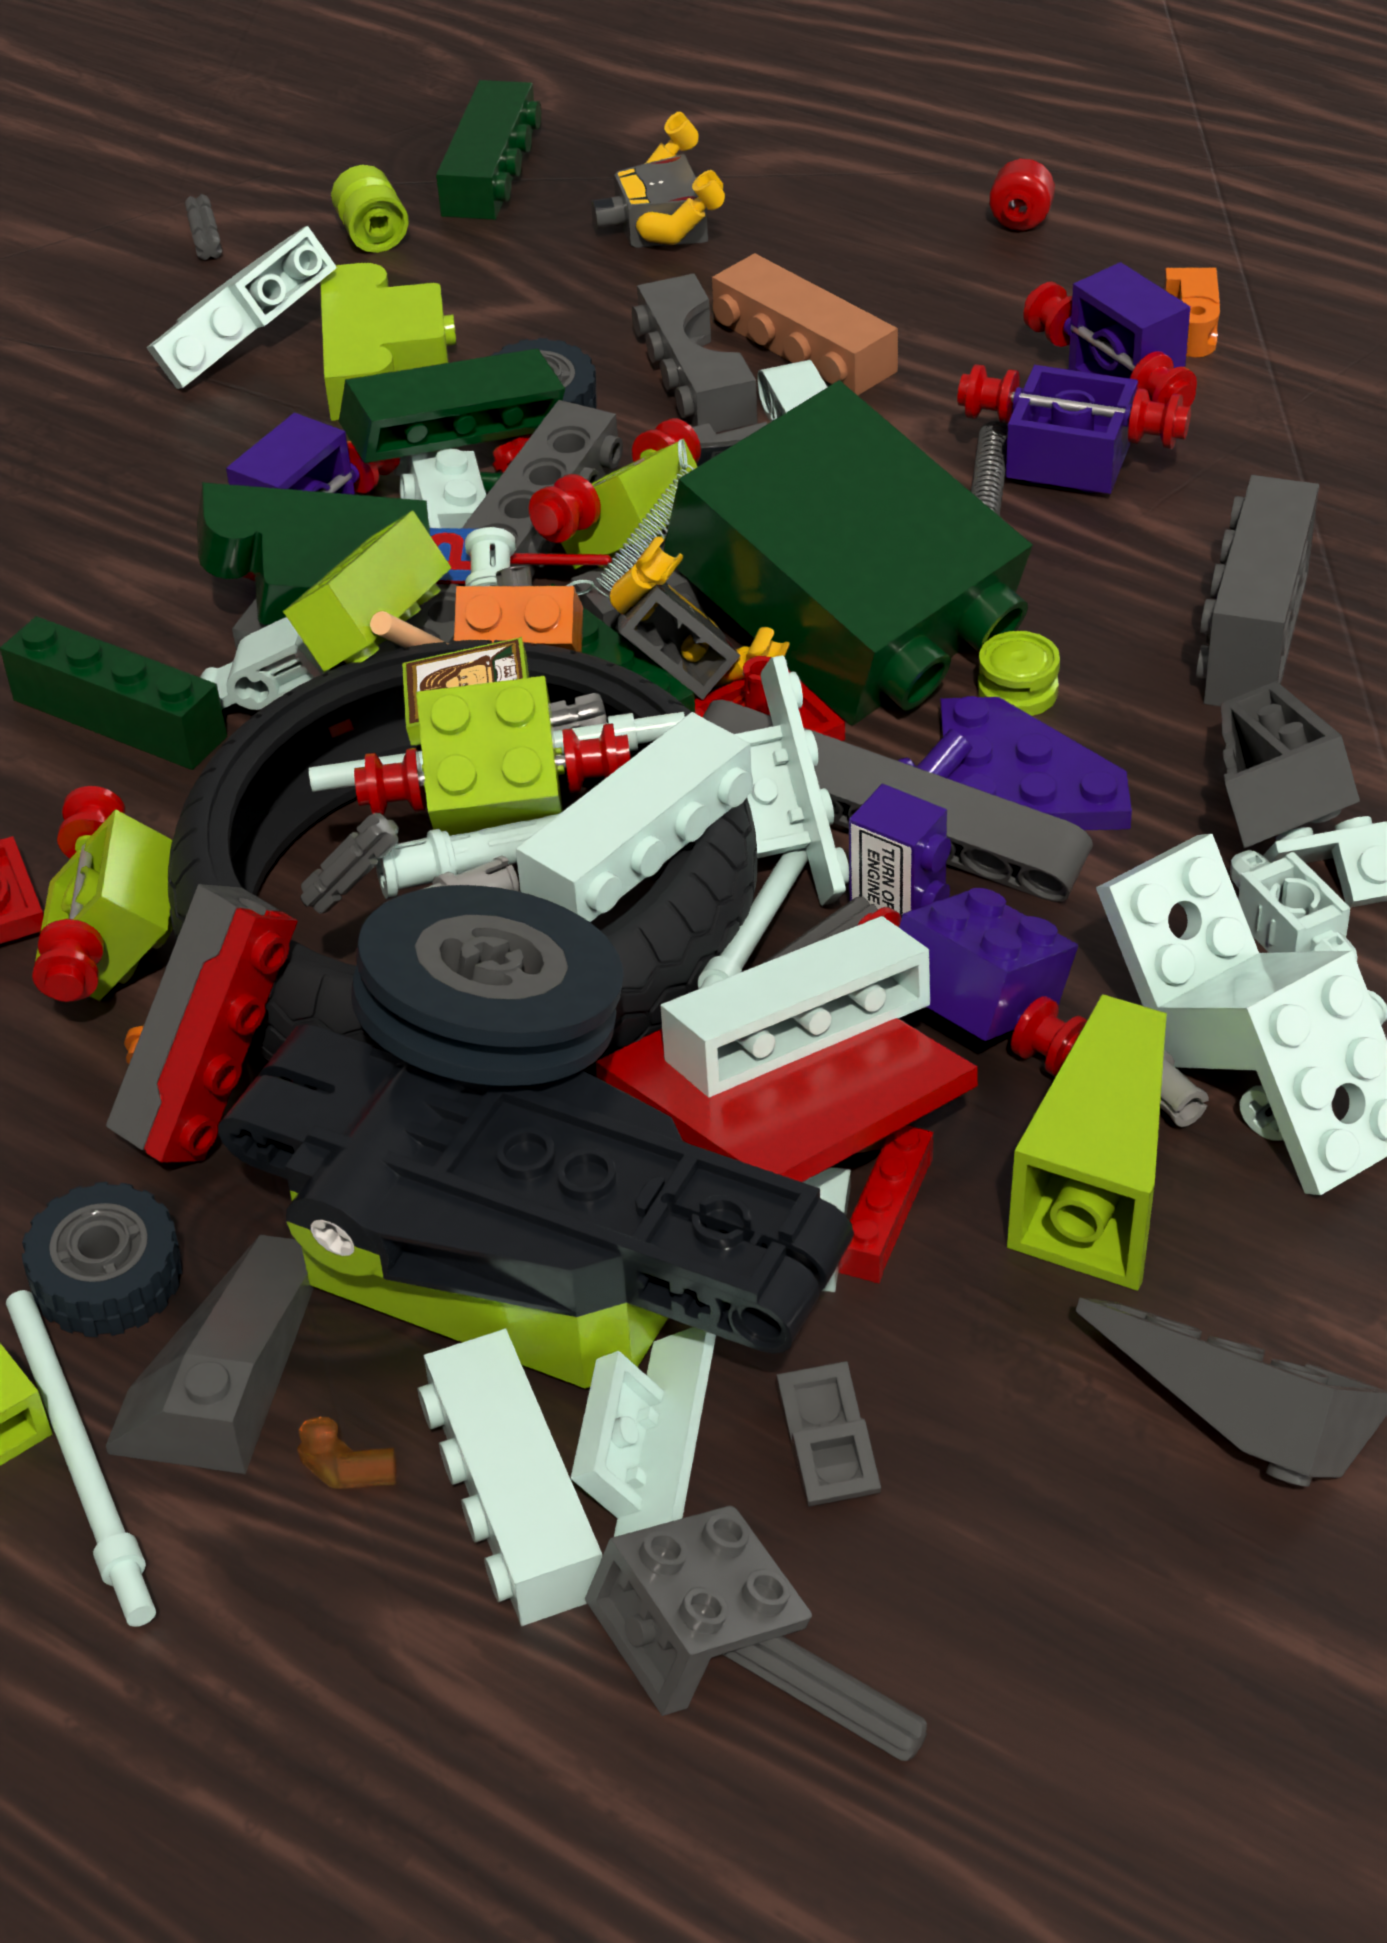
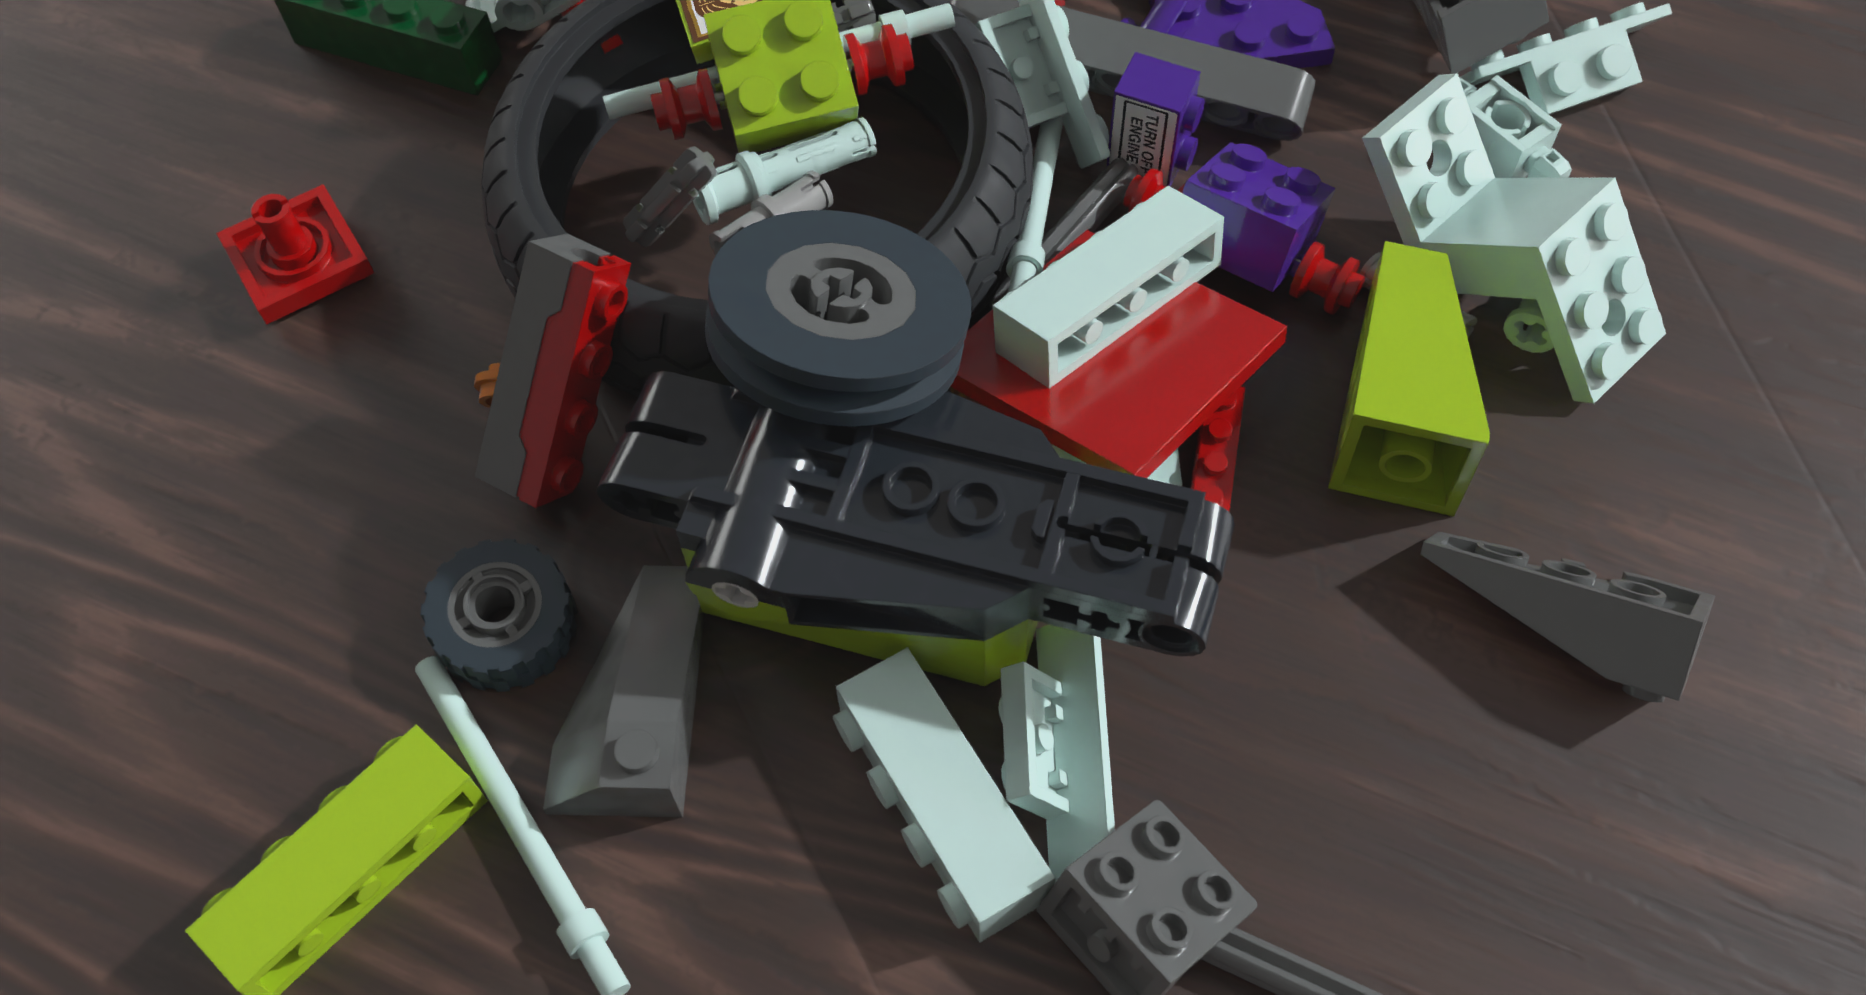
camera: 10 degrees left, 15 degrees up
lime brick [32,786,173,1002] -> none
clear orange arm [297,1417,397,1489] -> none
light aqua brick [515,712,753,922] -> none
dark grey slope [776,1361,881,1507] -> none

